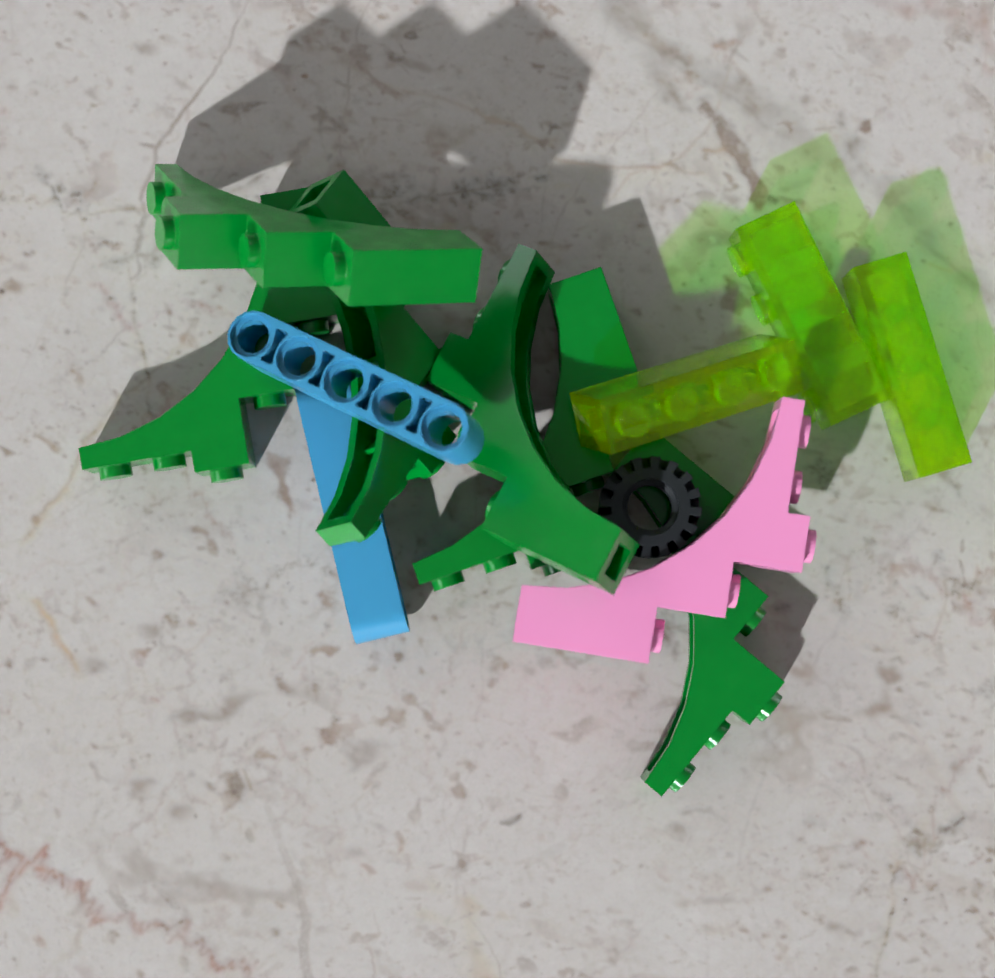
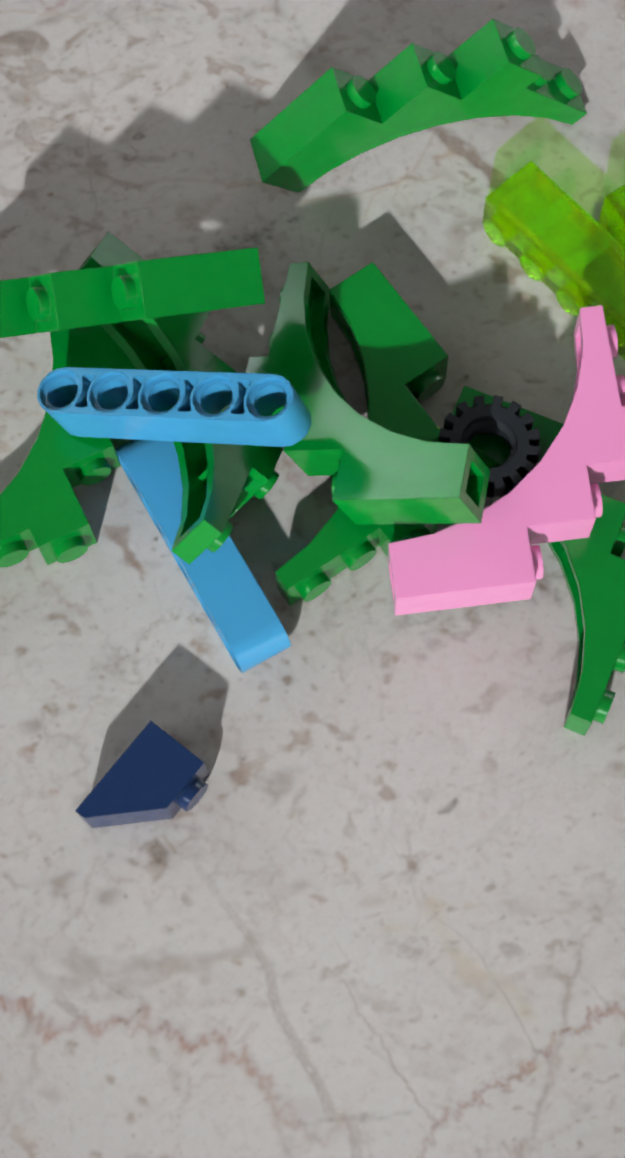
camera: 10 degrees left, 15 degrees down
clear neon green brick [570,334,804,455] -> none
none -> dark blue slope [75,721,209,828]
none -> green arch [249,18,587,193]

